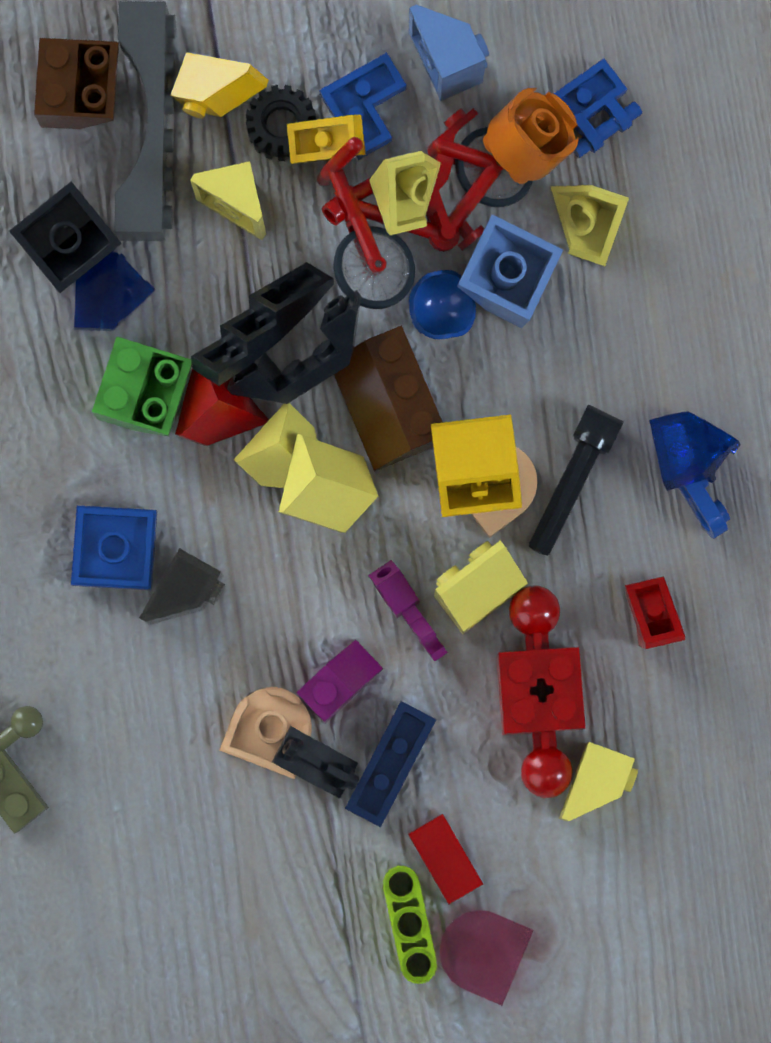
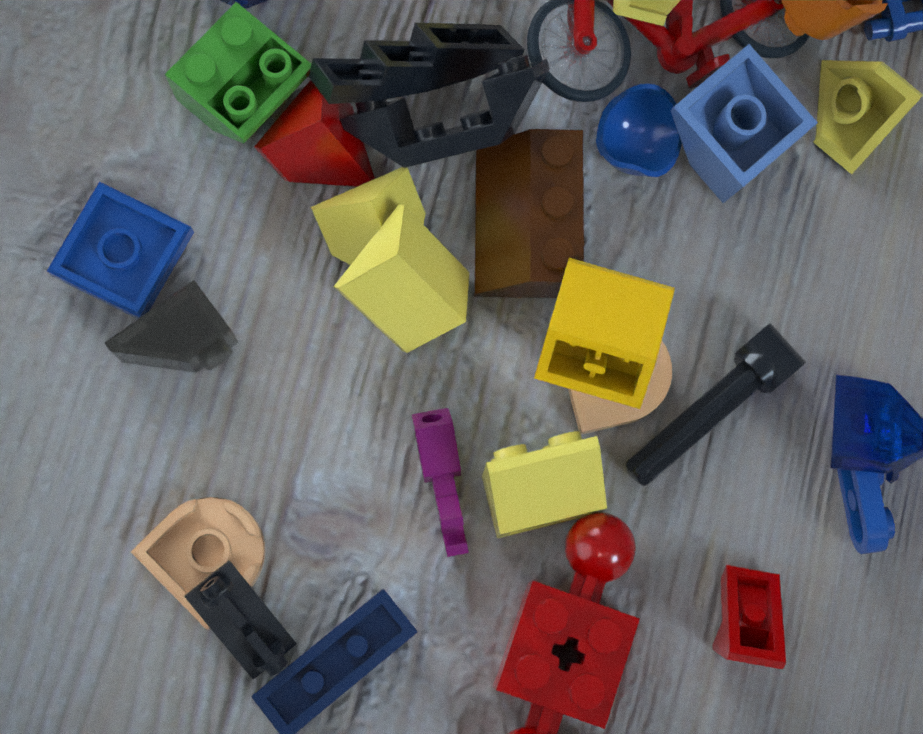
camera: 15 degrees right, 5 degrees down
magenta slope [296,640,383,724] -> none

